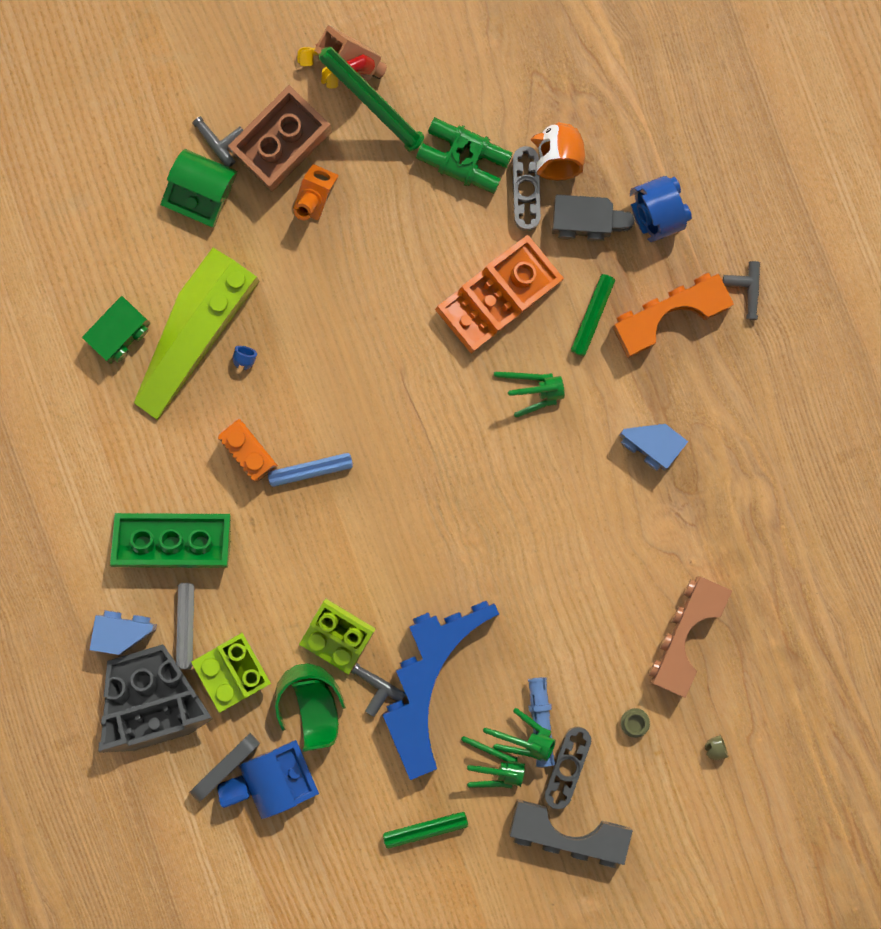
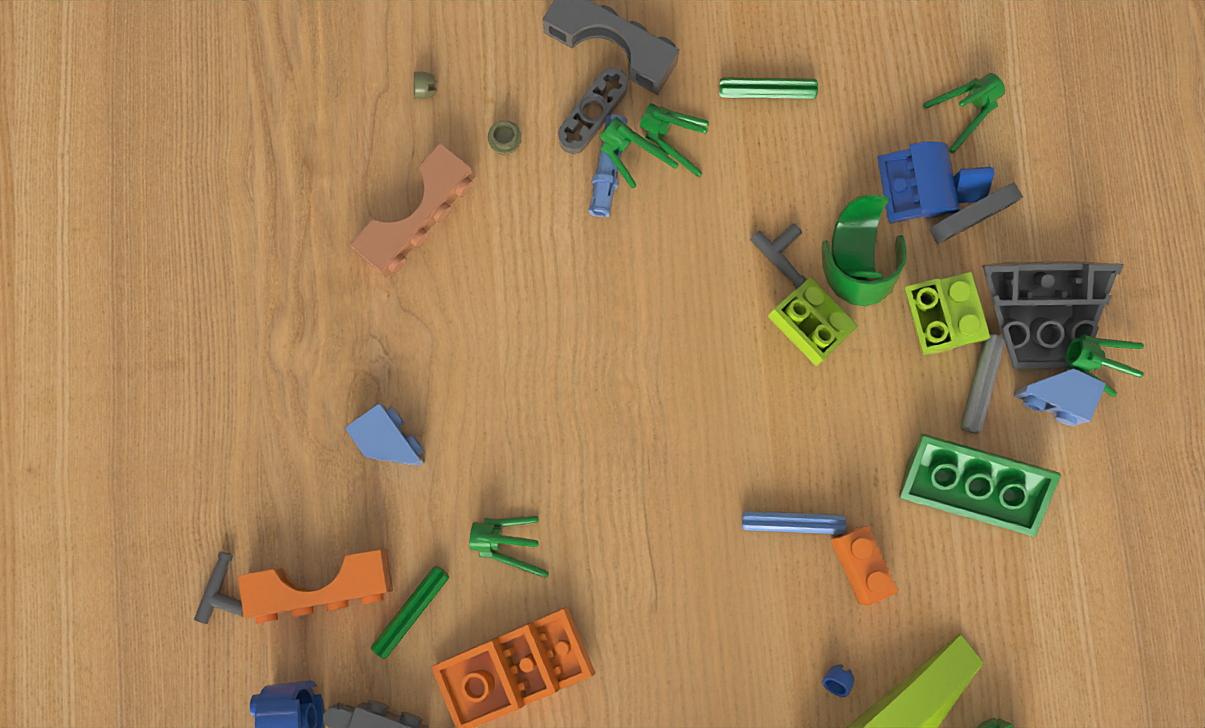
camera: 165 degrees left, 5 degrees down
blue arch [383,600,499,780] -> none
none -> green plant [923,73,1005,153]
none -> green plant [1065,334,1144,397]

